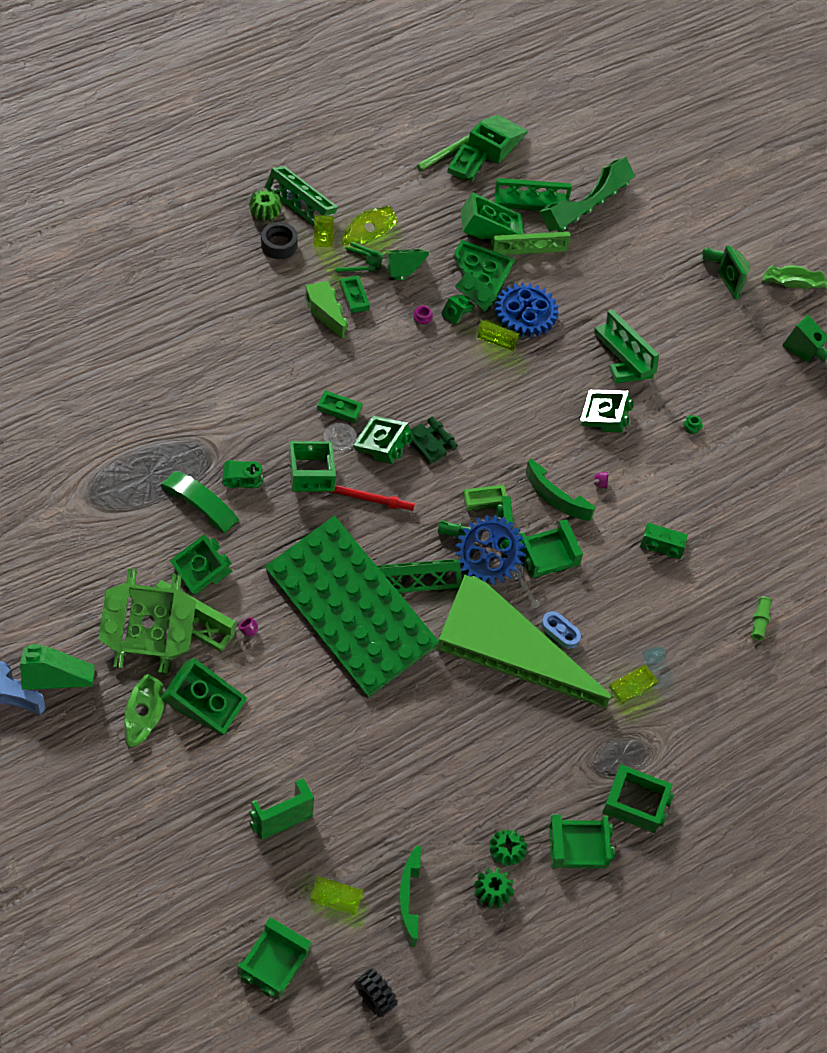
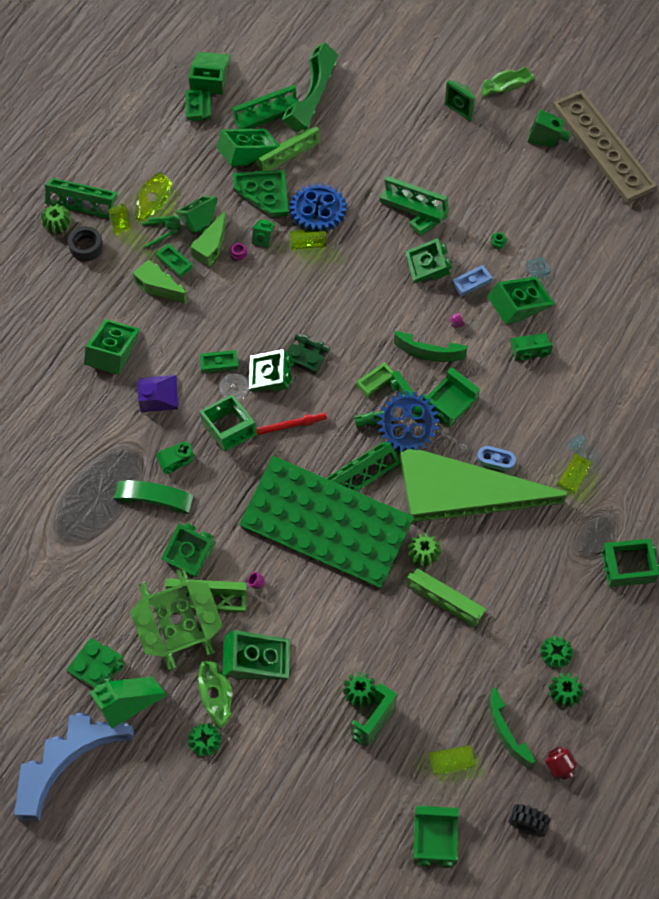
camera: 20 degrees left, 5 degrees up
bright green bar [417,135,470,171] -> none
green plate [455,271,498,312] -> none
green panel [549,814,615,868] -> none
green pin [701,247,724,263] -> none
bright green pin [750,596,772,641] -> none
none -> green plate [66,638,124,690]
none -> green slope [84,319,140,375]
none -> dark purple slope [138,375,178,412]
none -> green gear [188,723,222,756]
none -> bright green slope [191,211,227,267]
none -> green gear [342,671,377,708]
none -> bright green fence [406,568,486,627]
none -> bright green gear [408,533,441,567]
none -> medium blue plate [452,265,493,297]
none -> green slope [487,276,555,324]
none -> clear light blue tile [526,256,550,278]
none -> dark red head [545,746,577,780]

